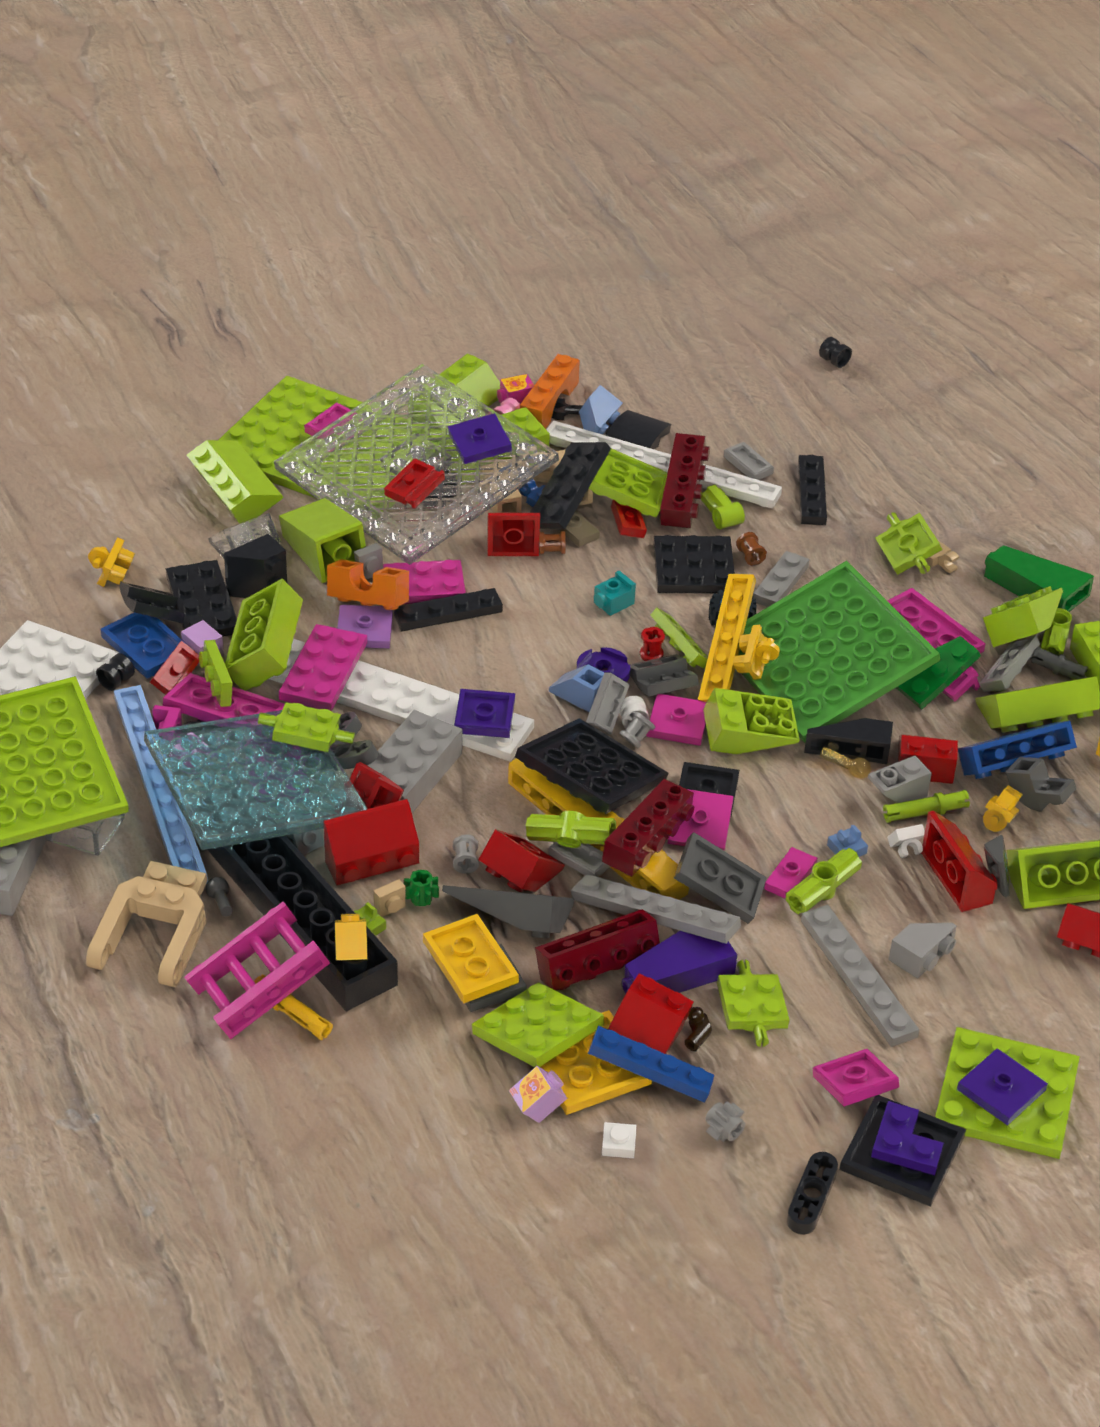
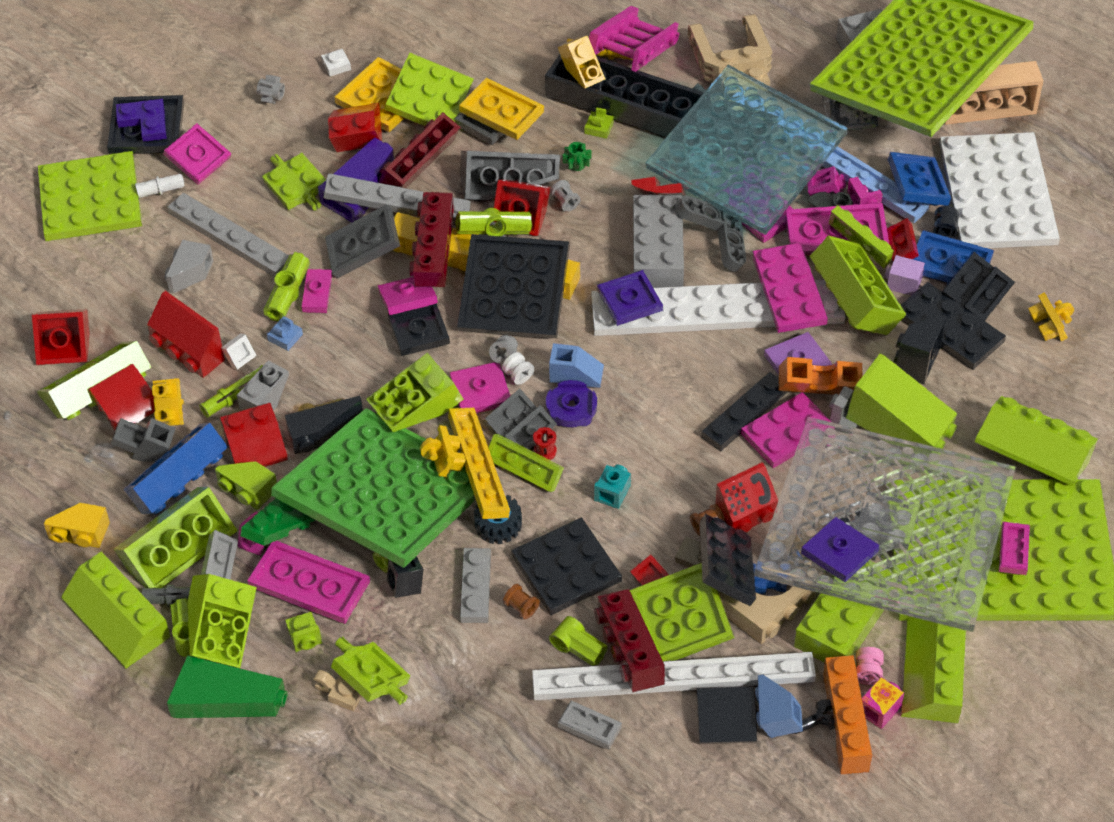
camera: 155 degrees right, 10 degrees up
clear slope [208,513,281,559] -> none
lime plate [258,702,355,752] -> none
red slope [323,799,419,886] -> none
tan plate [373,879,406,917] -> none
red plate [384,458,445,509] -> none
lavender brick [509,1066,568,1123] -> none
light grey plate [586,673,630,735] -> none
blue plate [588,1026,714,1103] -> none
dark brown arm [684,1007,712,1051] -> none
black beam [787,1152,838,1235] -> none
black plate [798,455,827,525] -> none
dark purple plate [957,1048,1048,1126] -> none
dark grey slope [984,835,1010,898] -> none
none -> red slope [88,364,155,431]
none -> white axle [135,174,184,198]
none -> lime slope [215,461,277,510]
none -> lime bracket [285,612,322,652]
none -> blue plate [887,152,951,206]

